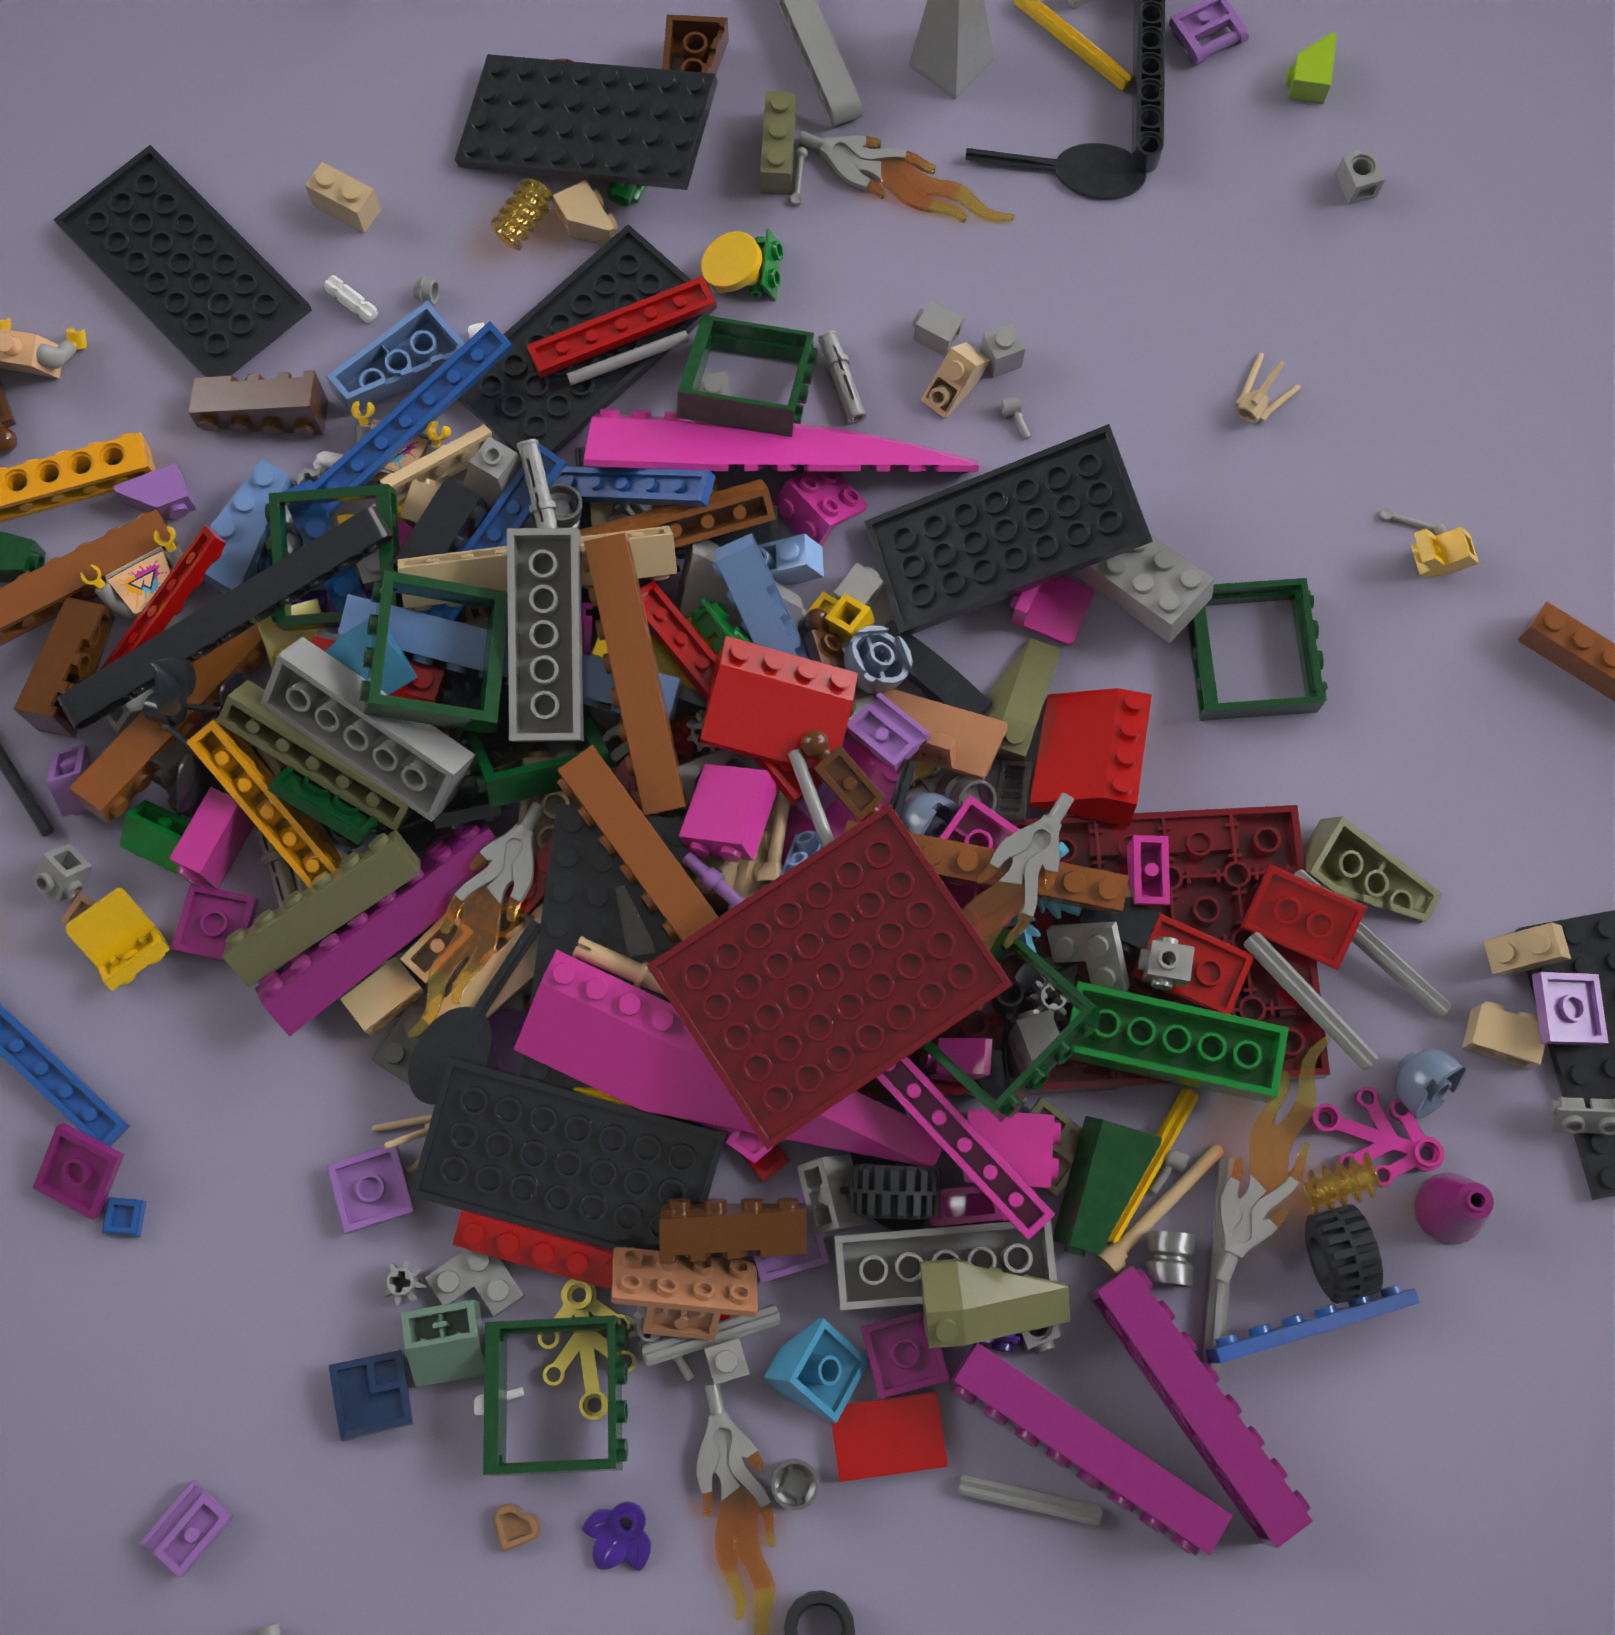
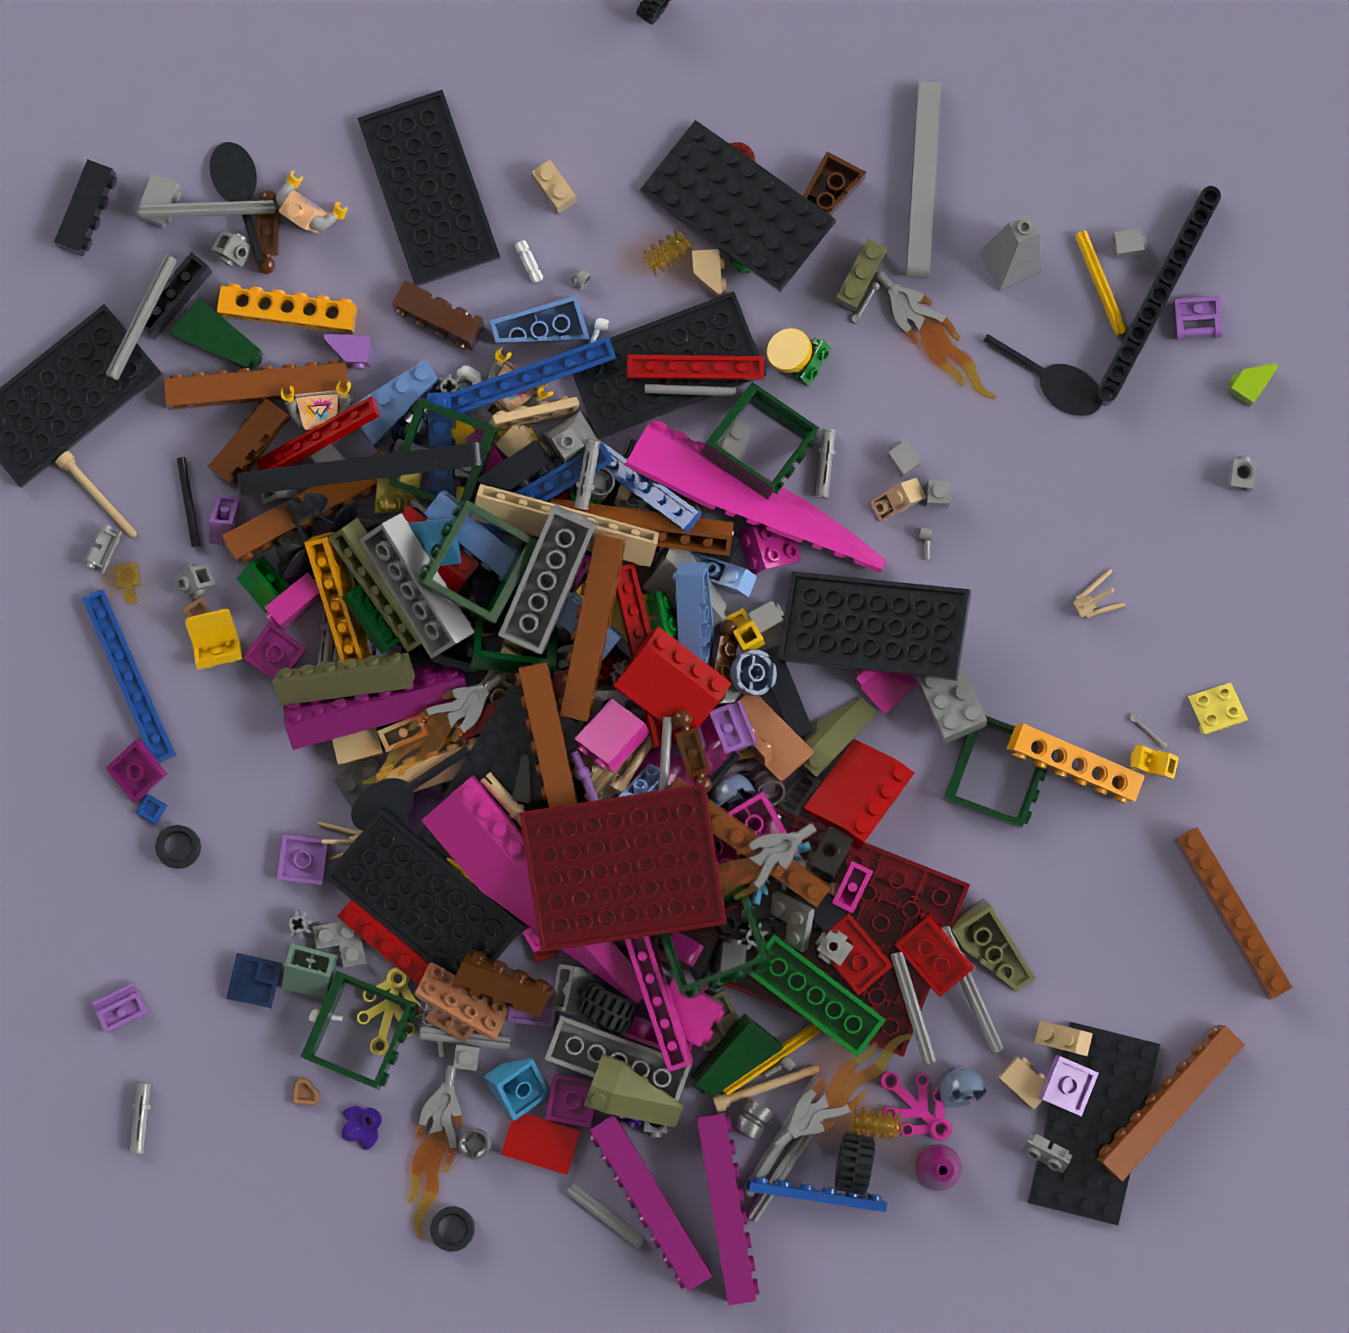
camera: 25 degrees right, 10 degrees up
none -> black tyre [155,825,201,869]
none -> light grey axle [747,1105,831,1222]
none -> clear smoke brick [805,826,854,884]
none -> light orange brick [1006,723,1145,804]
none -> light yellow hinge [1188,682,1248,735]

